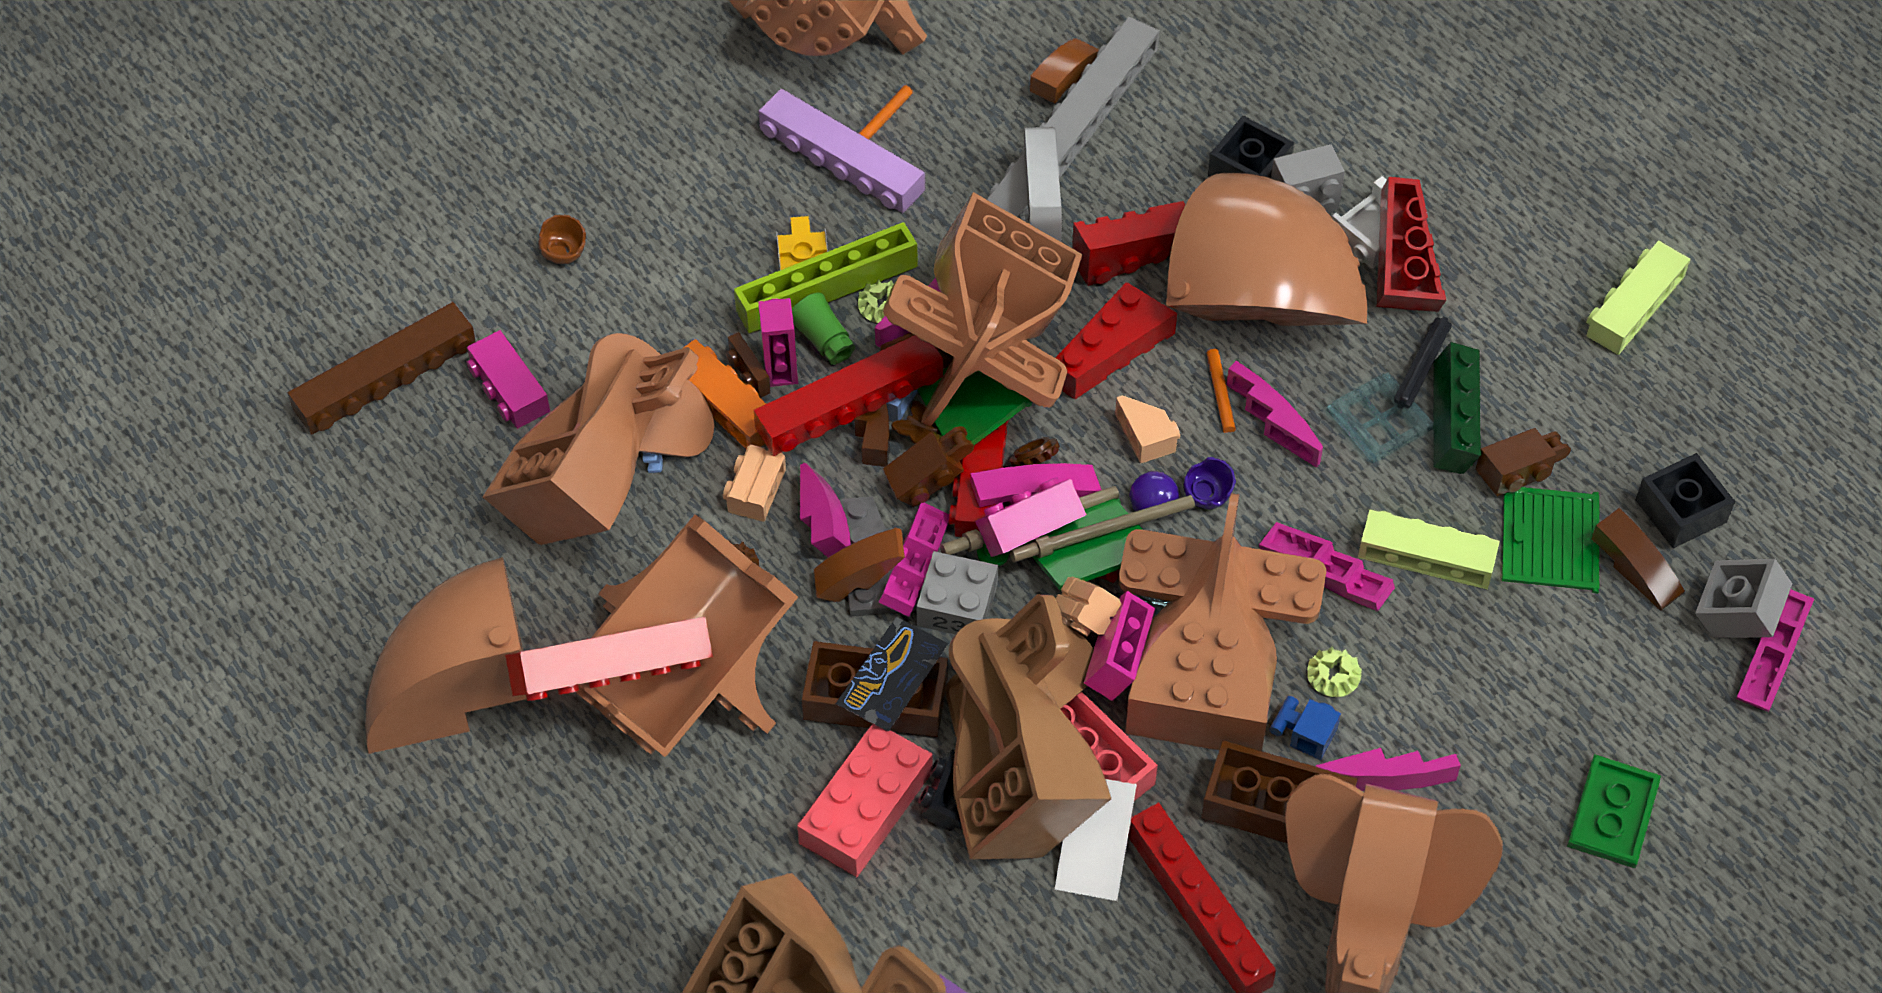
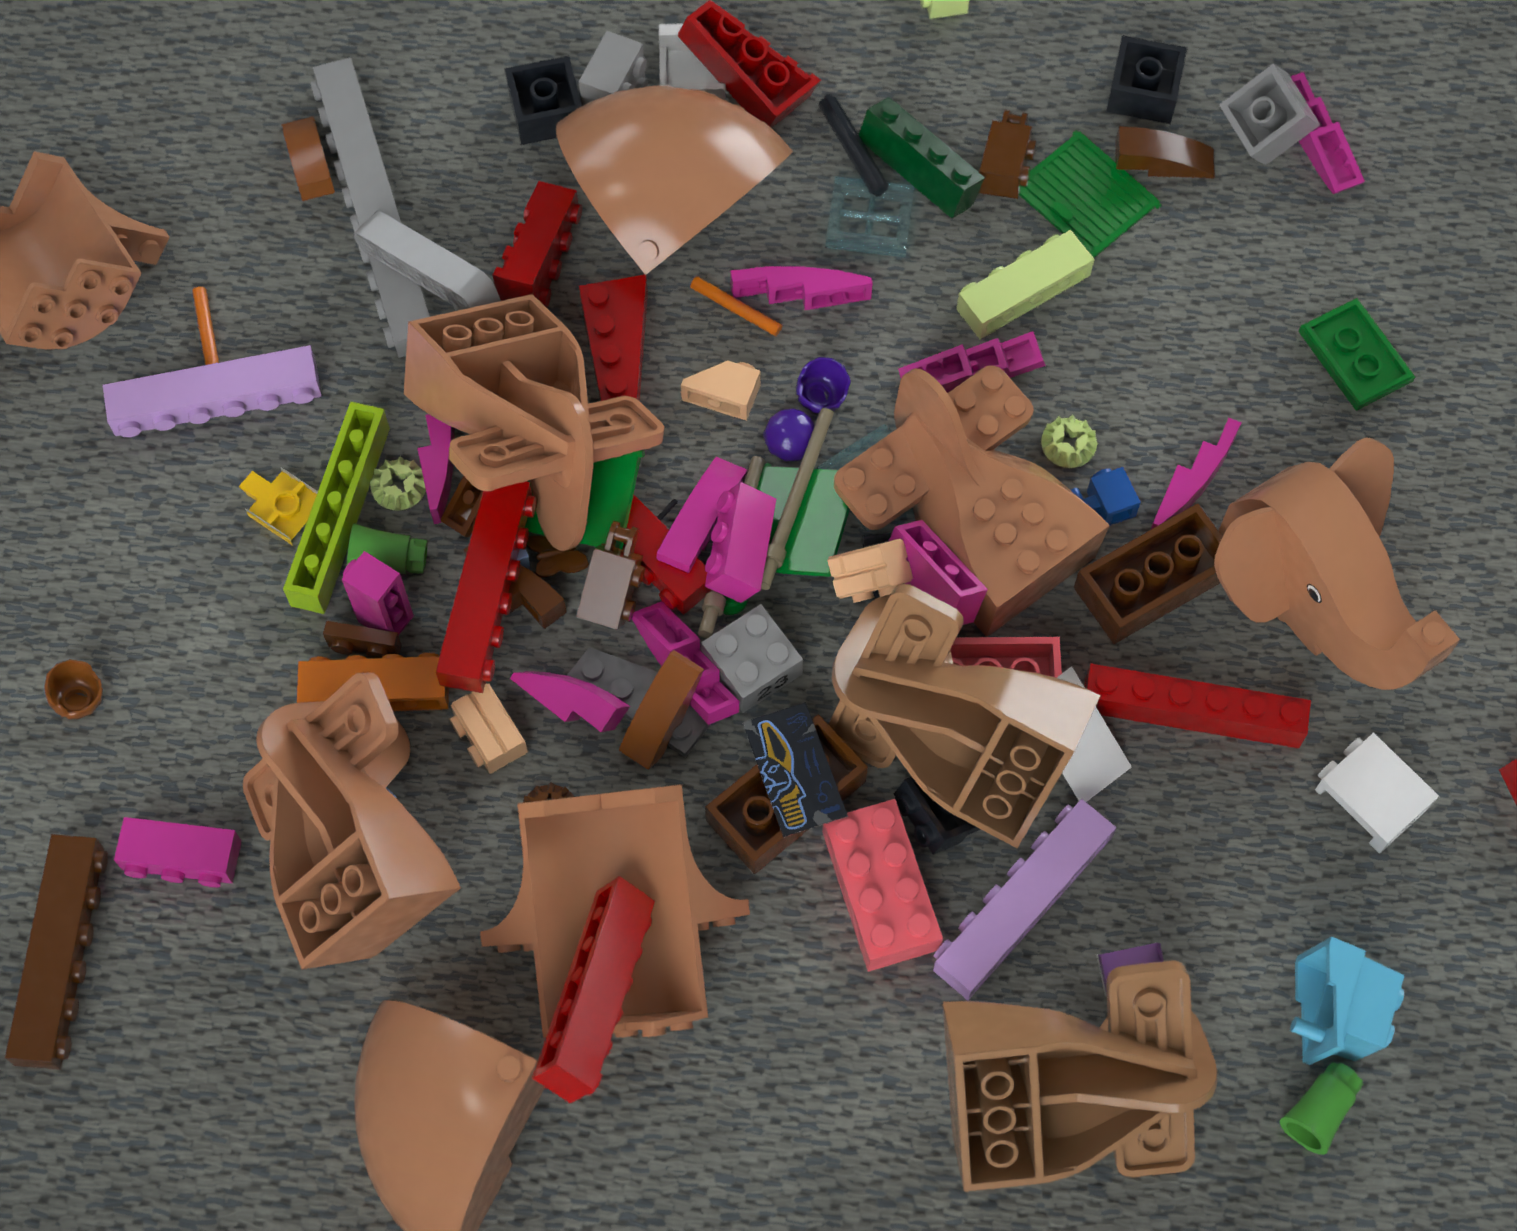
camera: 50 degrees left, 10 degrees up
reddish brown gear [1009,437,1060,467] -> none
none -> lavender brick [933,799,1117,1000]

